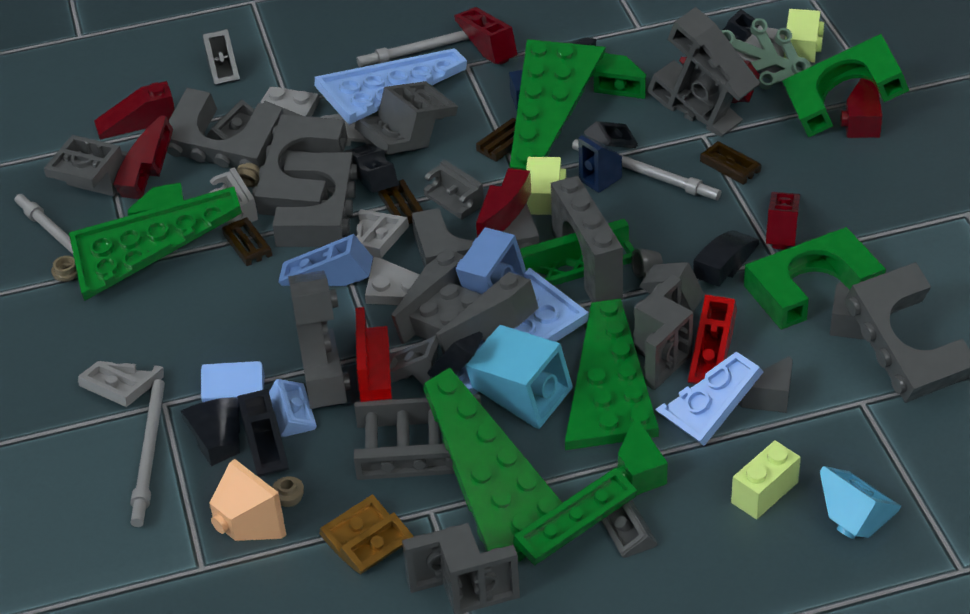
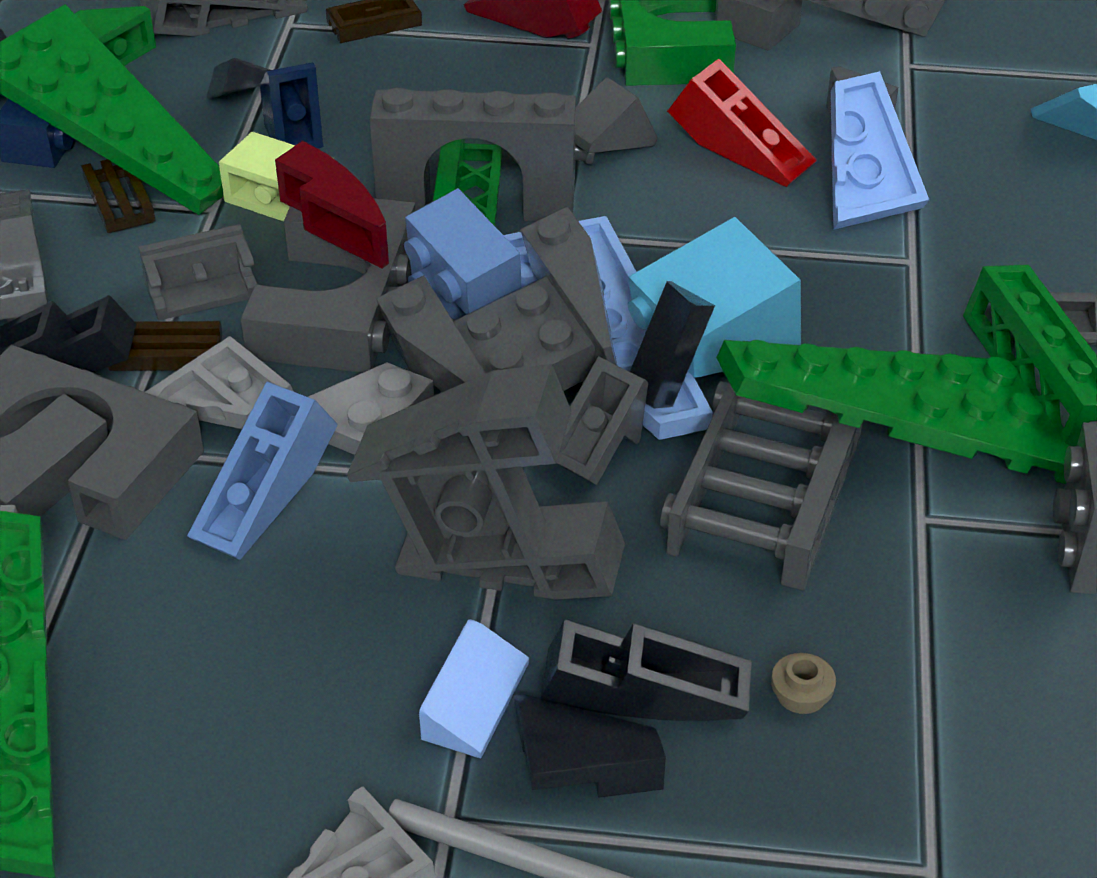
camera: 70 degrees left, 0 degrees up
light nougat slope [209,459,287,541] -> none
dark brown tile [222,217,272,266] -> none
light blue slope [269,379,317,437] -> none
pearl gold slope [319,494,414,575] -> none
red fence [355,307,392,402] -> none
green wing [565,298,659,450] -> none
light grey bar [572,139,722,201] -> none
green slope [617,419,668,495] -> none
dark grey bracket [633,274,693,390] -> none
black slope [693,230,760,287] -> none
yellowish green brick [731,440,801,520] -> none

